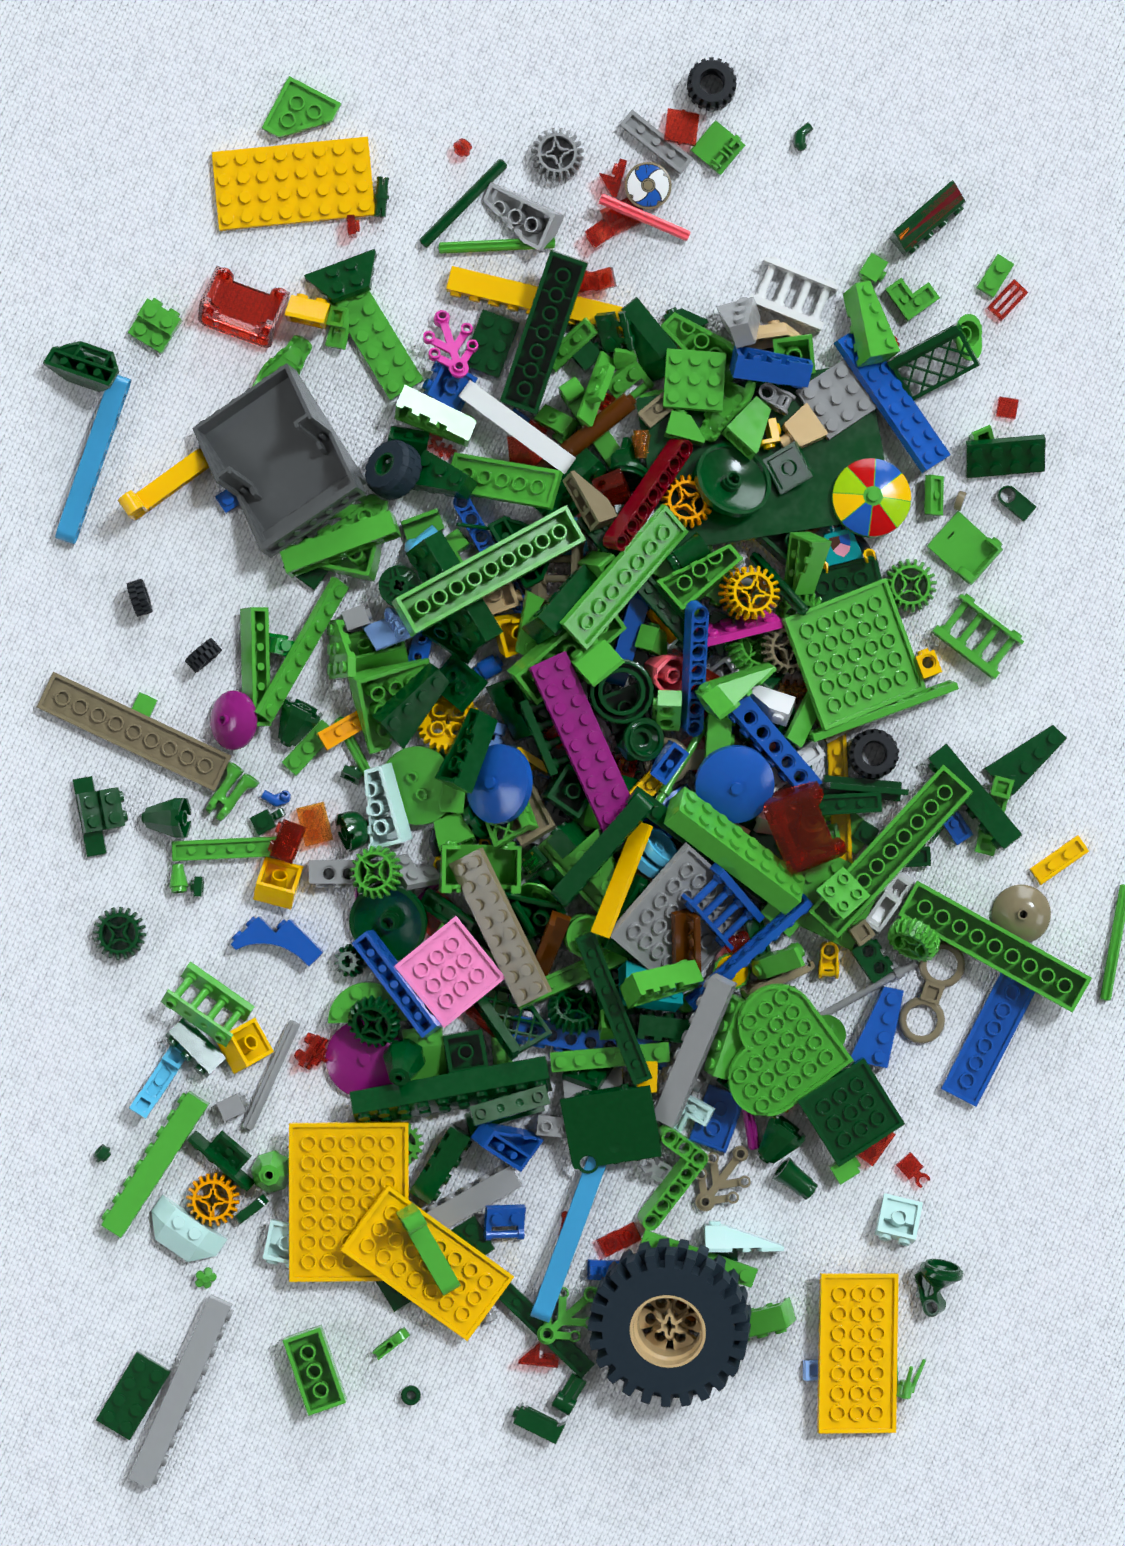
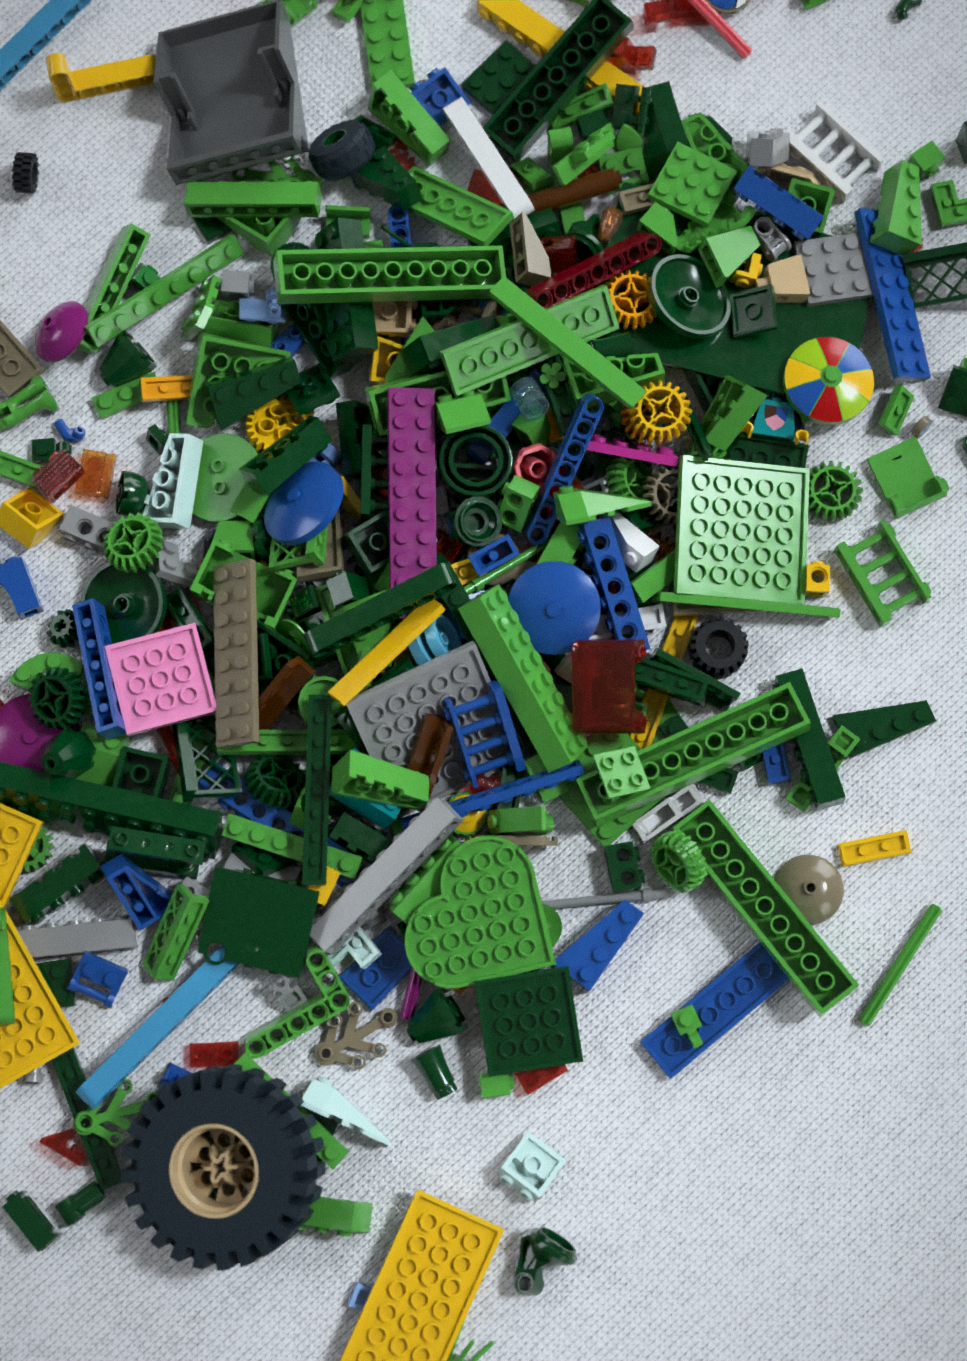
camera: 30 degrees right, 10 degrees down
black tyre [185,638,222,673] -> none
blue plate [215,490,240,514] -> none
dark pink plant [423,310,478,378] -> none
blue brick [474,654,504,680] -> none
yellow piece [818,941,839,979] -> none
dark tan plate [847,919,876,946] -> none
clear red plate [895,1152,930,1188] -> none
dark tan bar [898,941,965,1044] -> none
none -> bright green fence [142,883,210,981]
none -> bright green tile [488,276,647,410]
none -> clear light blue wheel [510,377,550,421]
none -> bright green plant [539,362,566,389]
none -> bright green plate [670,1004,703,1049]

